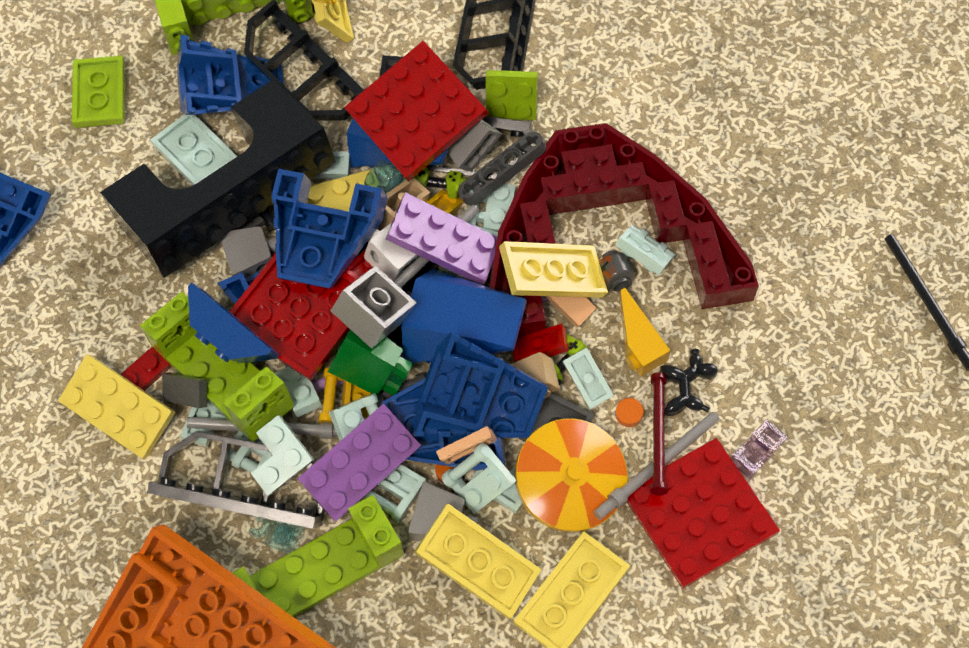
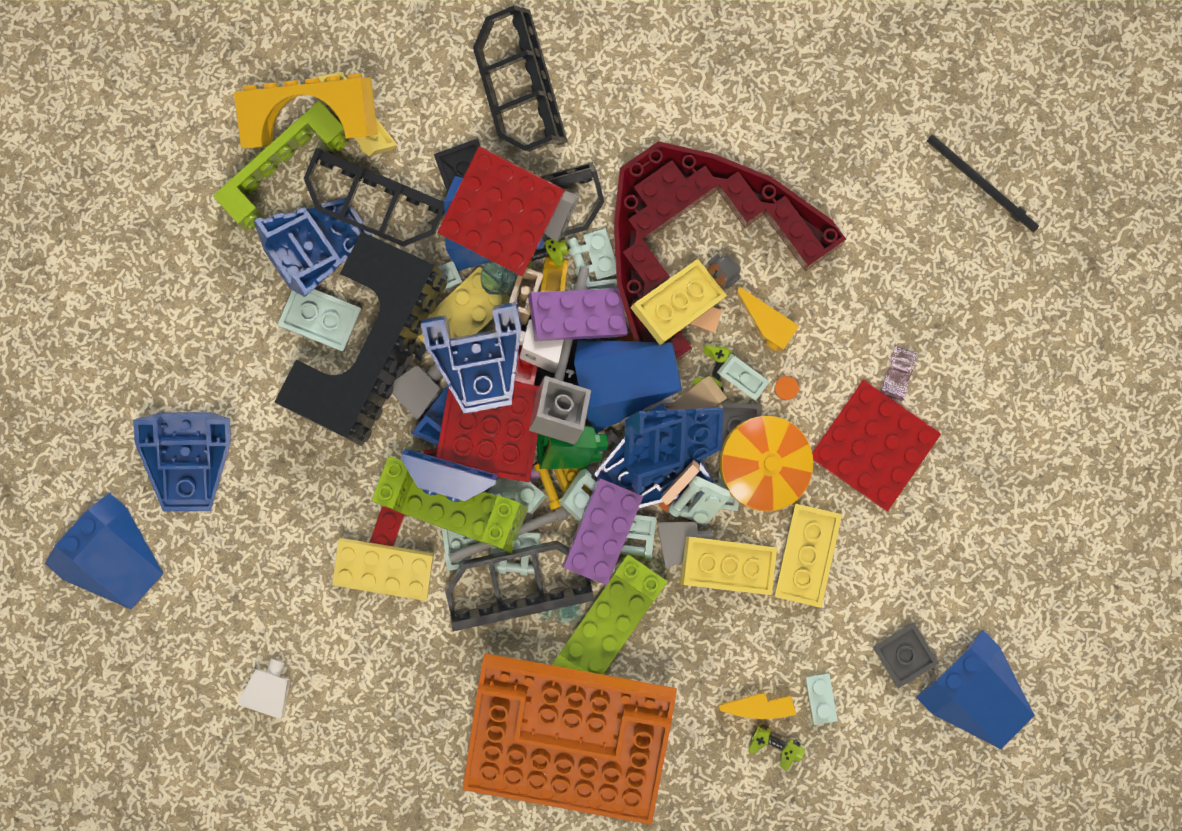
camera: 25 degrees left, 20 degrees up
lime plate [72,55,125,128] -> none
dark grey tile [162,372,207,408] -> none
light aqua plate [251,415,314,496] -> none
dark grey beam [458,131,546,206] -> none
lime plate [486,70,538,120] -> none
red plate [513,323,569,362] -> none
light grey bar [593,412,720,520] -> none
light aqua plate [615,225,676,275] -> none
dark red bar [650,372,668,495] -> none
black piece [660,349,718,416] -> none

